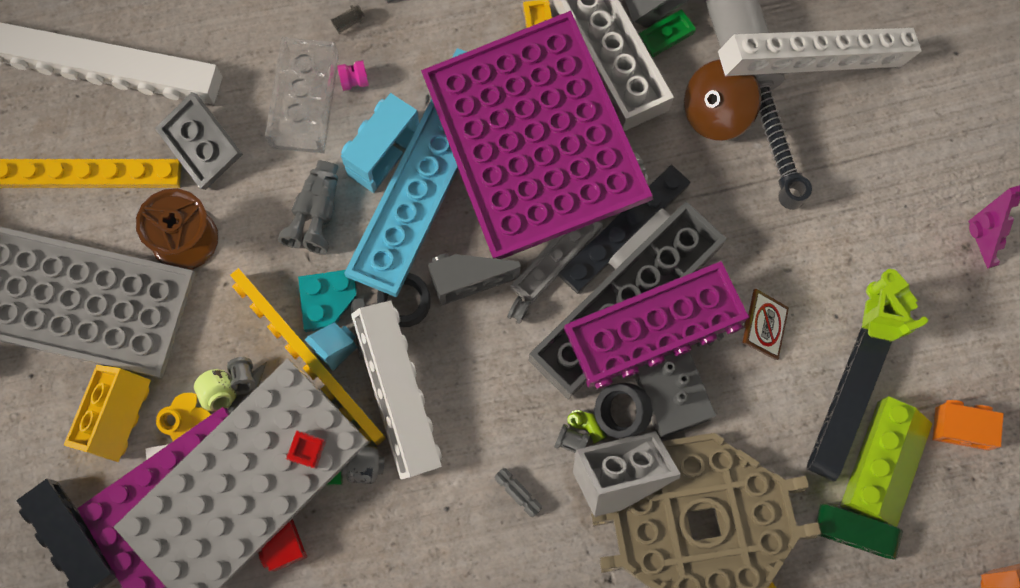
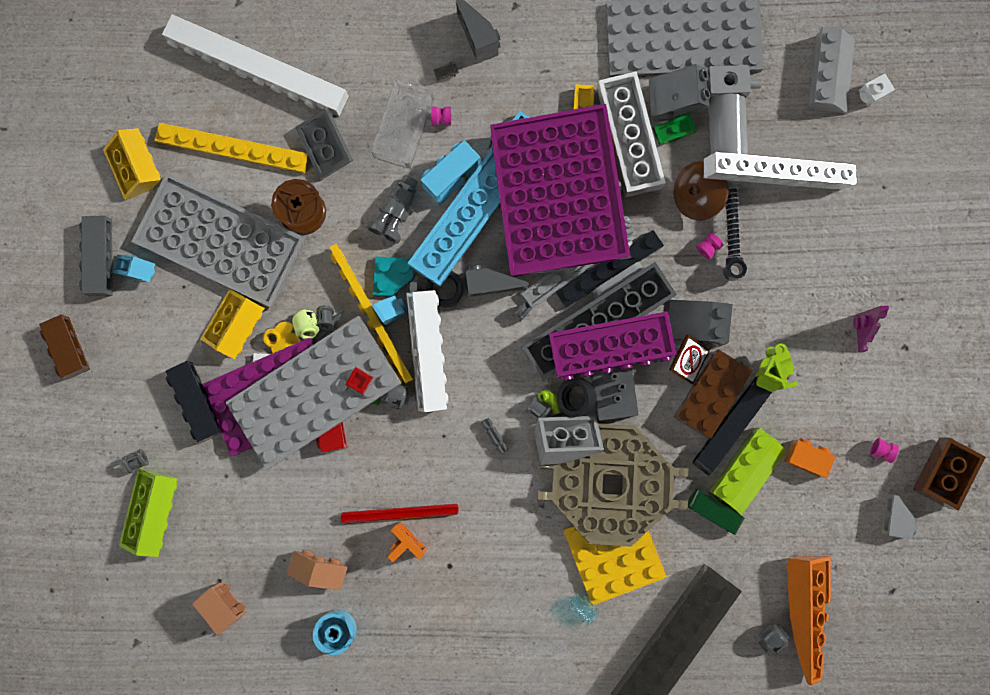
camera: 20 degrees right, 10 degrees up
none -> dark grey slope [668,300,733,345]
none -> reddish brown brick [673,349,753,438]
none -> dark pink wheel [696,232,724,260]

